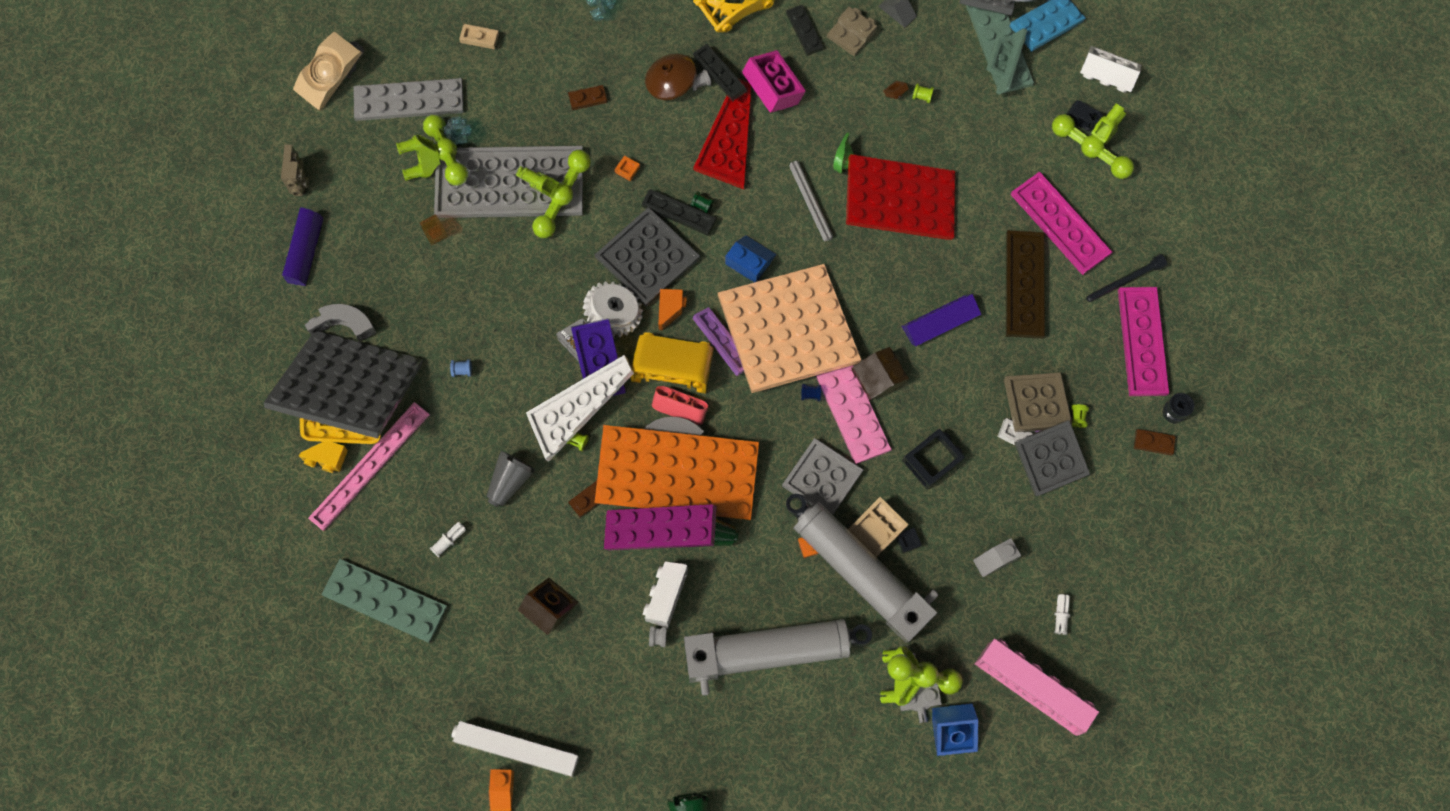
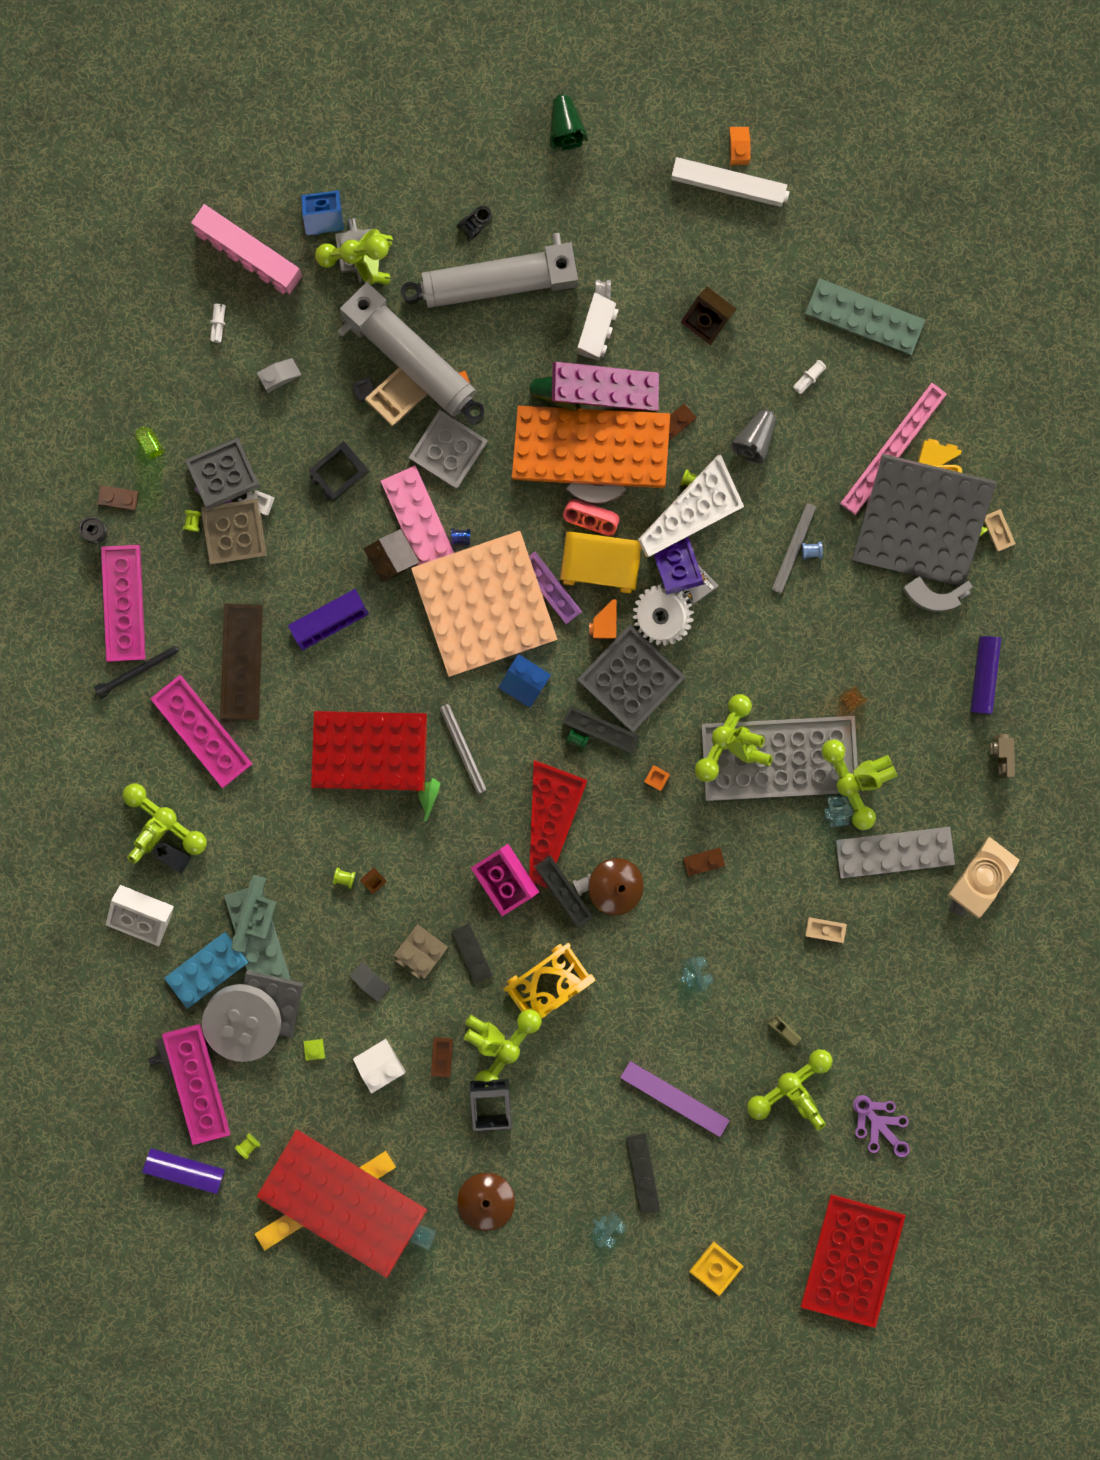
camera: 175 degrees right, 15 degrees up
none -> clear neon green brick [134,426,165,460]
none -> black piece [456,205,492,241]
none -> light grey axle [772,503,816,593]
none -> tan plate [984,509,1016,552]

